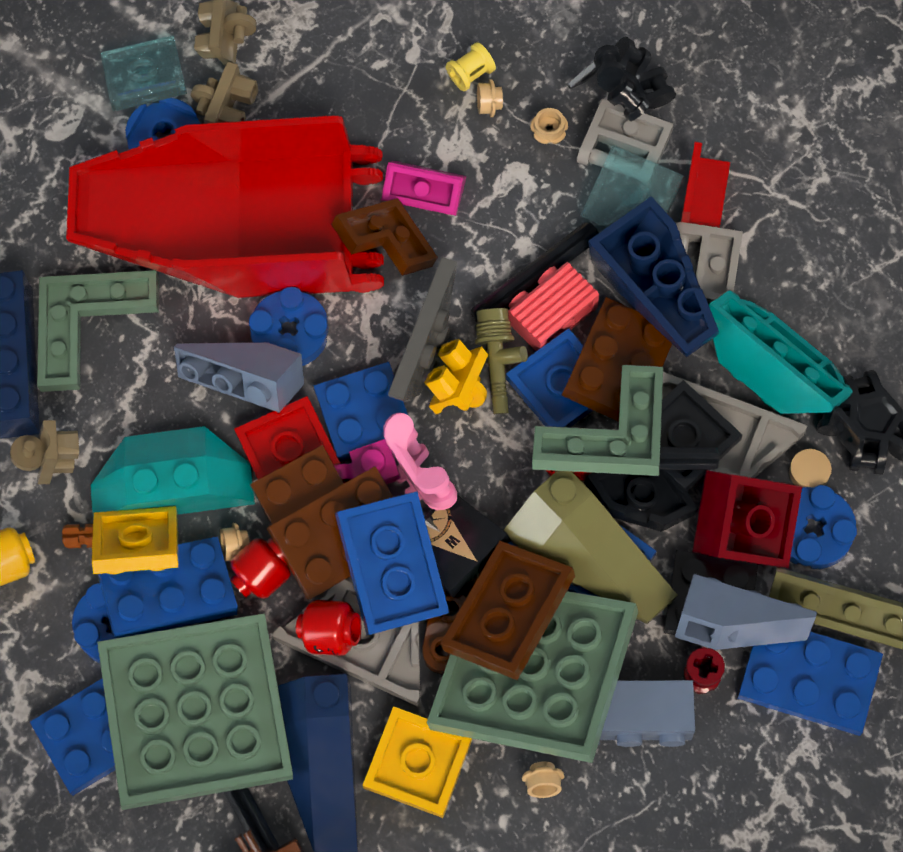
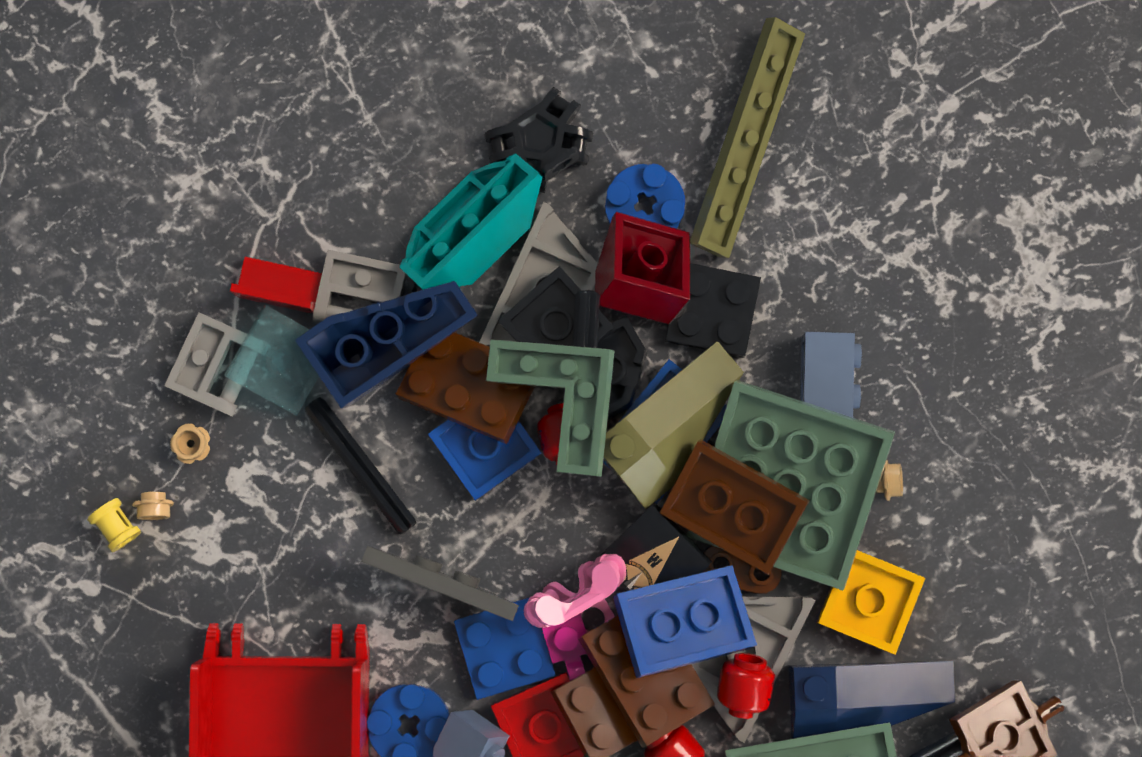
camera: 90 degrees left, 15 degrees up
reddish brown plate [331,198,438,276] -> none
dark pink slope [381,161,466,216] -> none
yellow hips [424,339,488,414] -> none
olive piece [475,308,528,415] -> none
coral brick [508,262,599,351] -> none
black piece [567,37,676,121] -> none
sand blue slope [675,574,817,650] -> none
dark red bush [683,647,725,694] -> none
blue plate [737,632,883,736] -> none
tan tile [789,449,832,488] -> none

